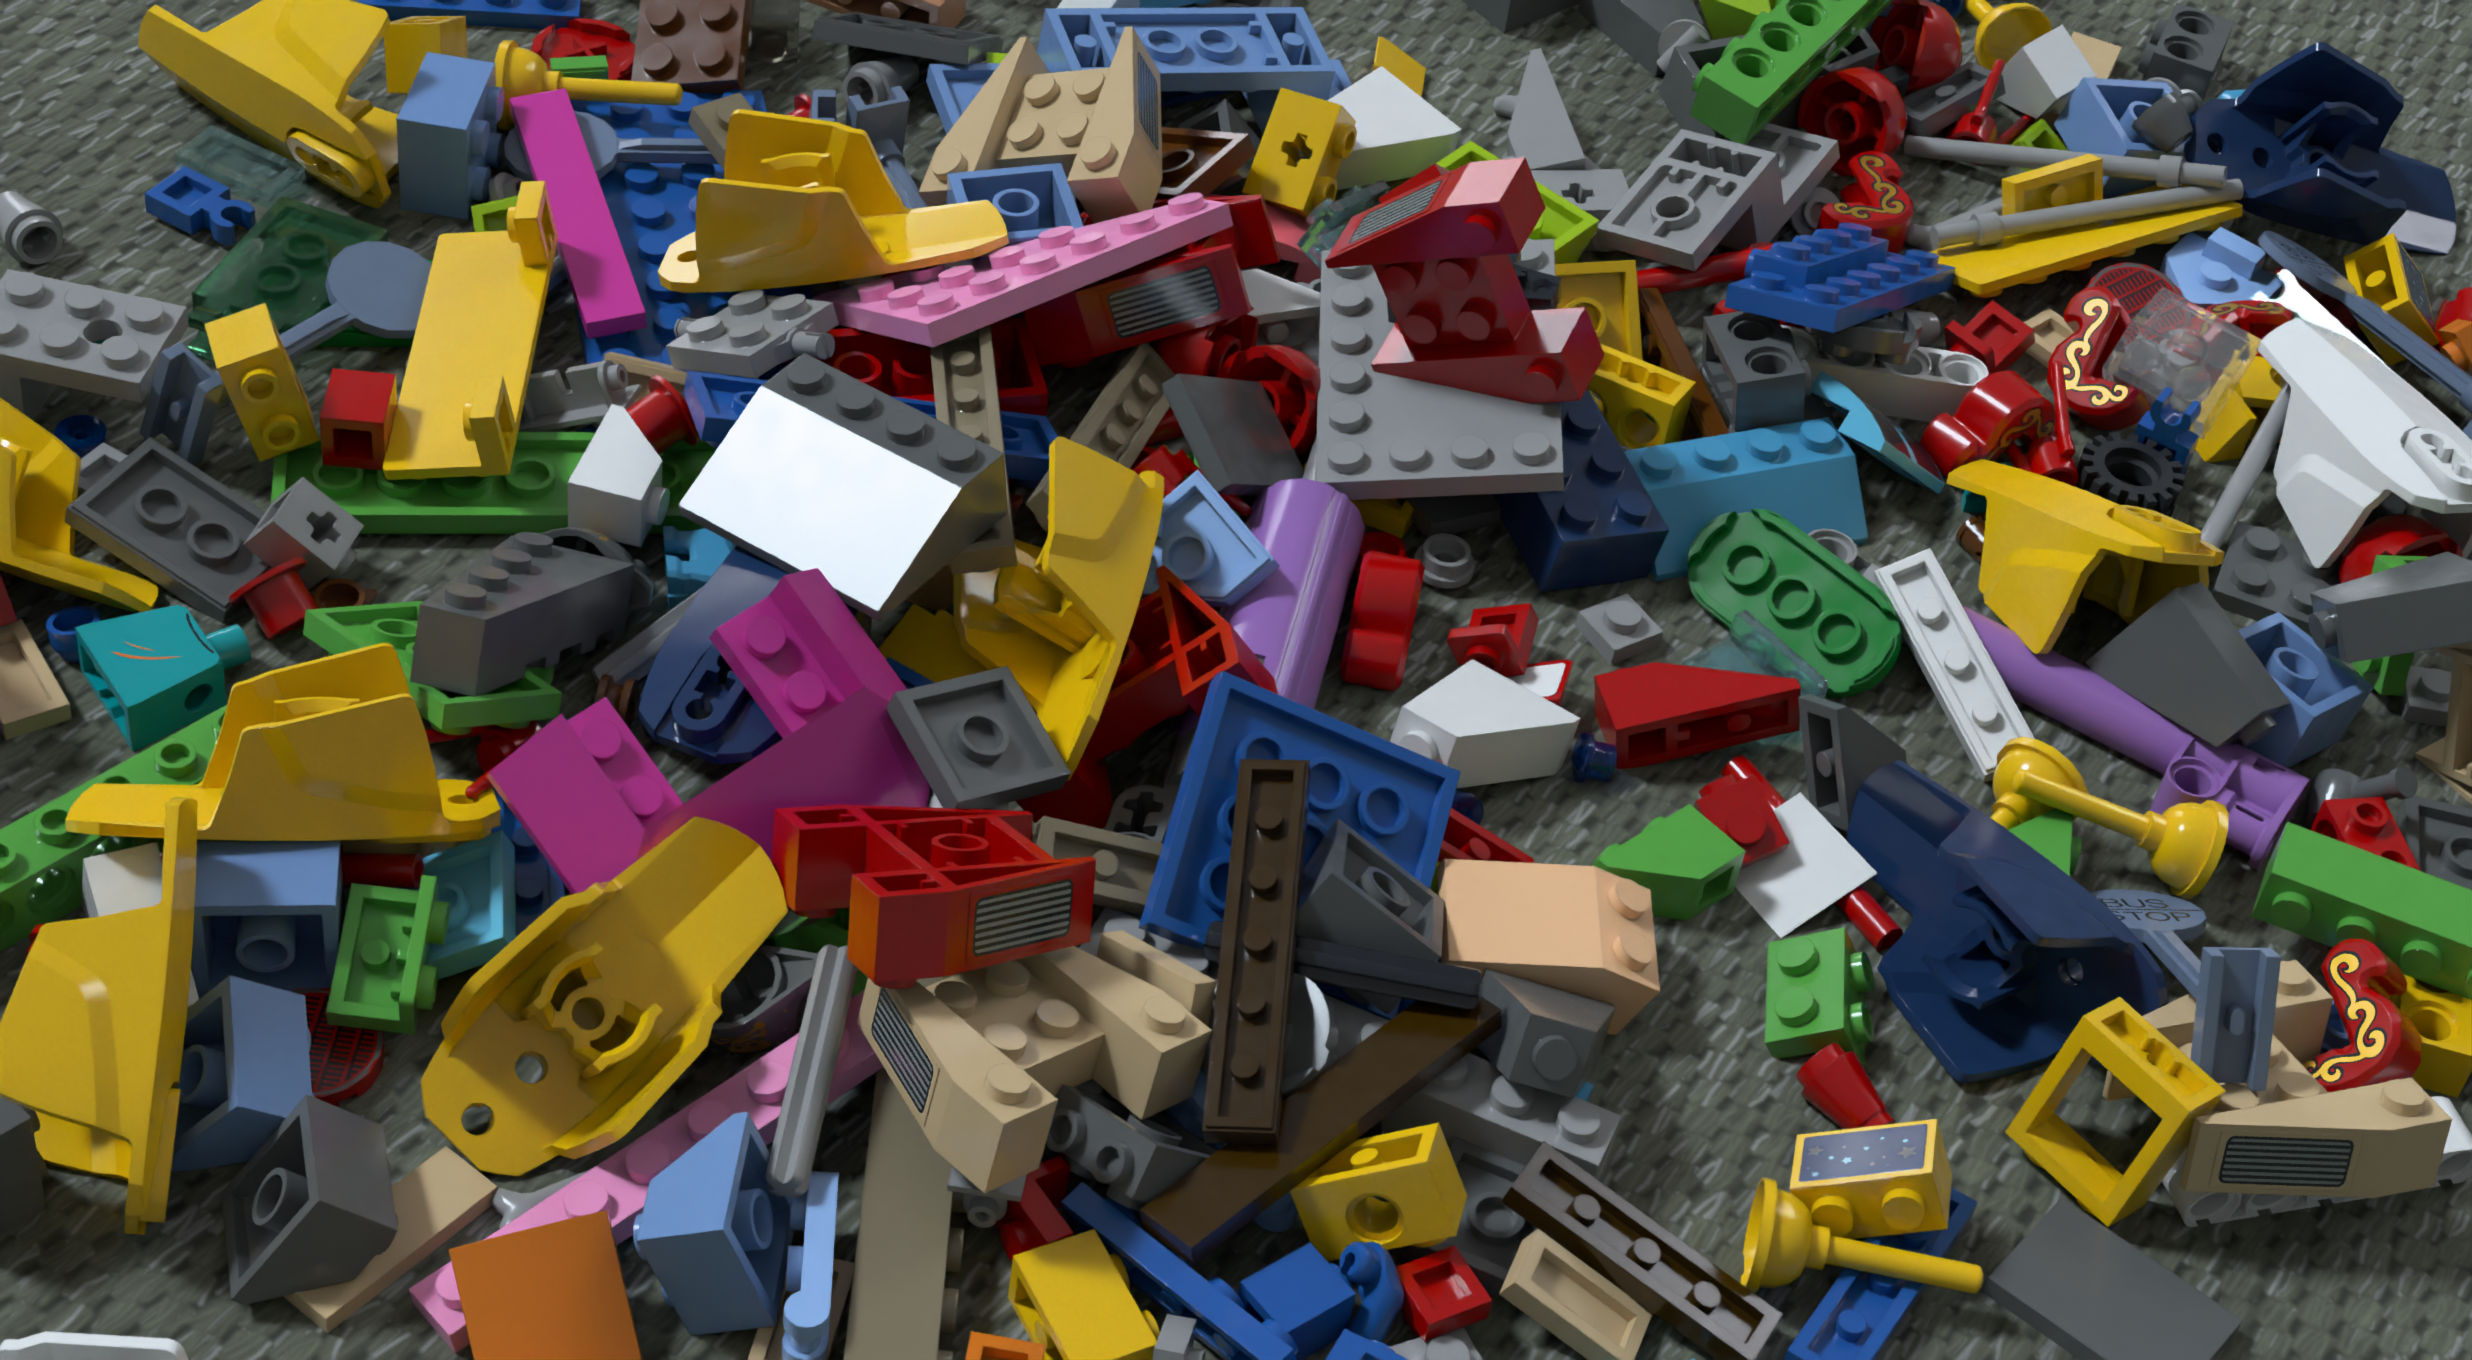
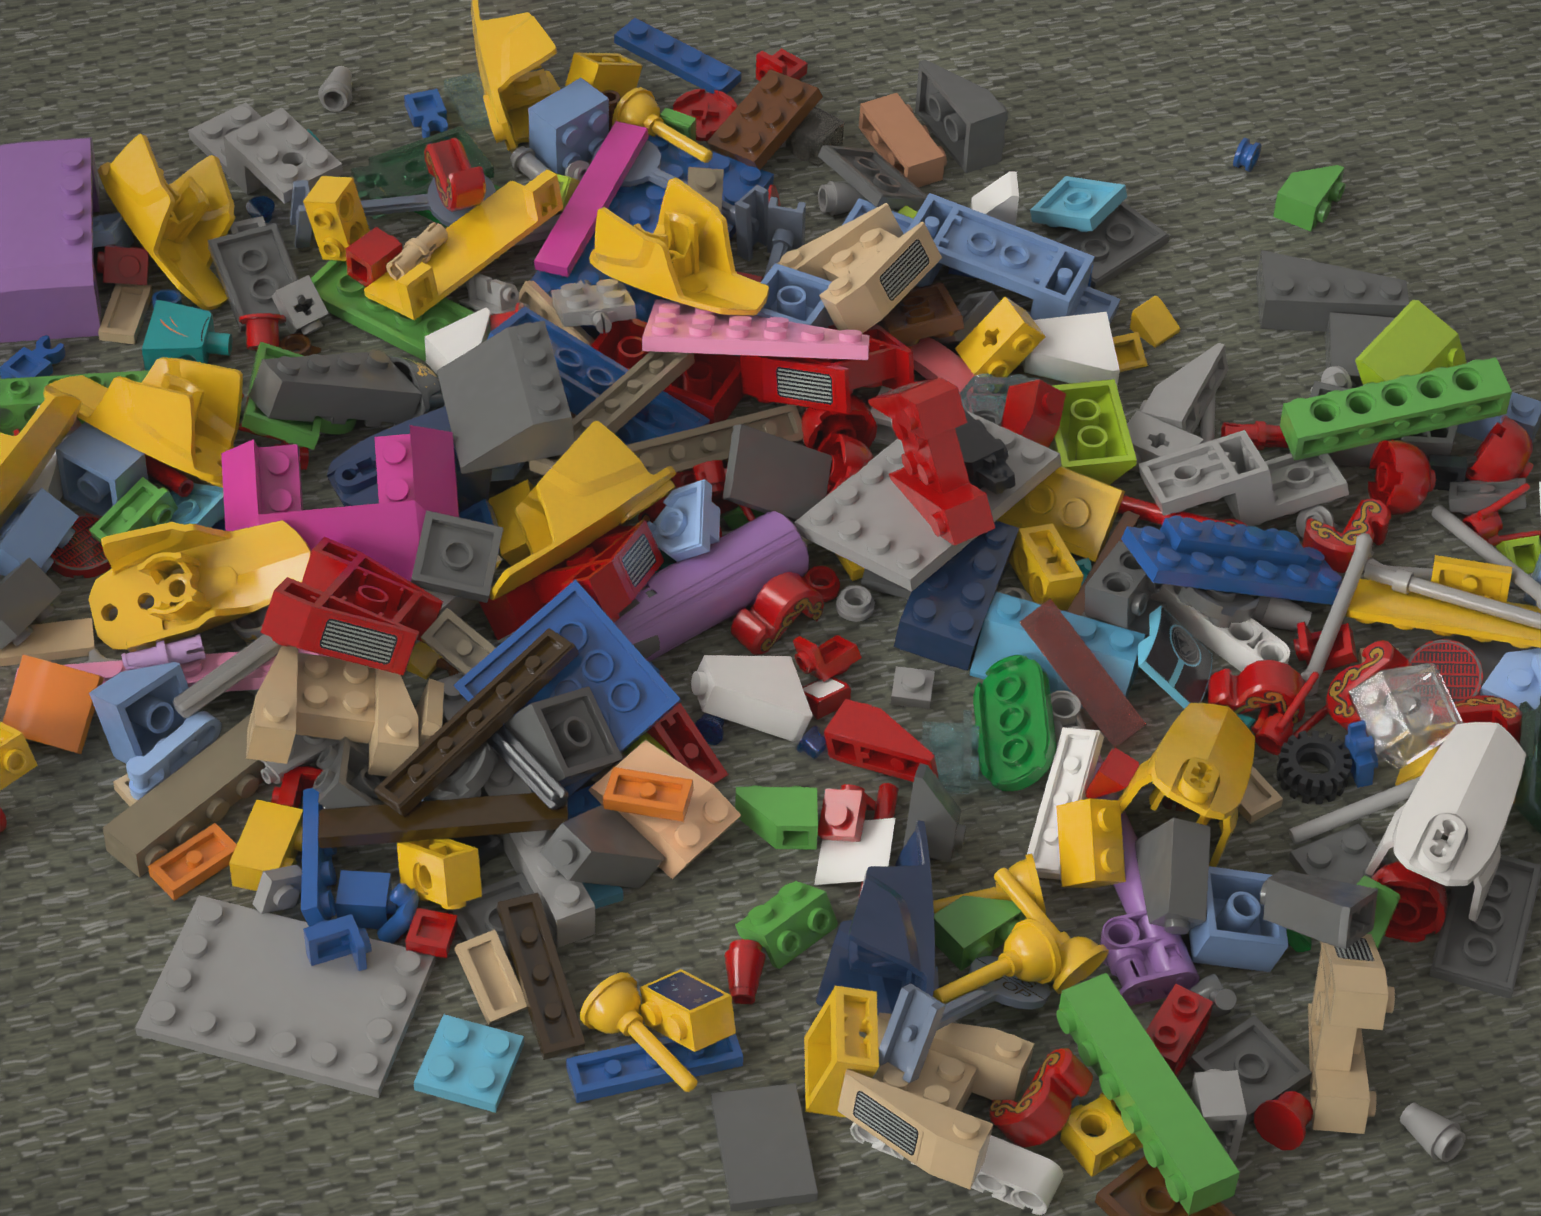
camera: 45 degrees right, 5 degrees up
none -> lavender pin [121,634,206,671]
none -> tan pin [386,222,448,281]
none -> red animal [424,137,486,212]
none -> light grey pin [510,146,552,181]
none -> orange plate [603,767,694,822]
none -> yellow piece [933,918,1061,1004]
none -> clear red plate [1019,598,1147,748]
none -> yellow brick [1056,798,1126,888]
none -> red slope [1085,748,1139,799]
none -> red pin [1221,421,1289,450]
none -> light grey piece [1301,533,1374,696]

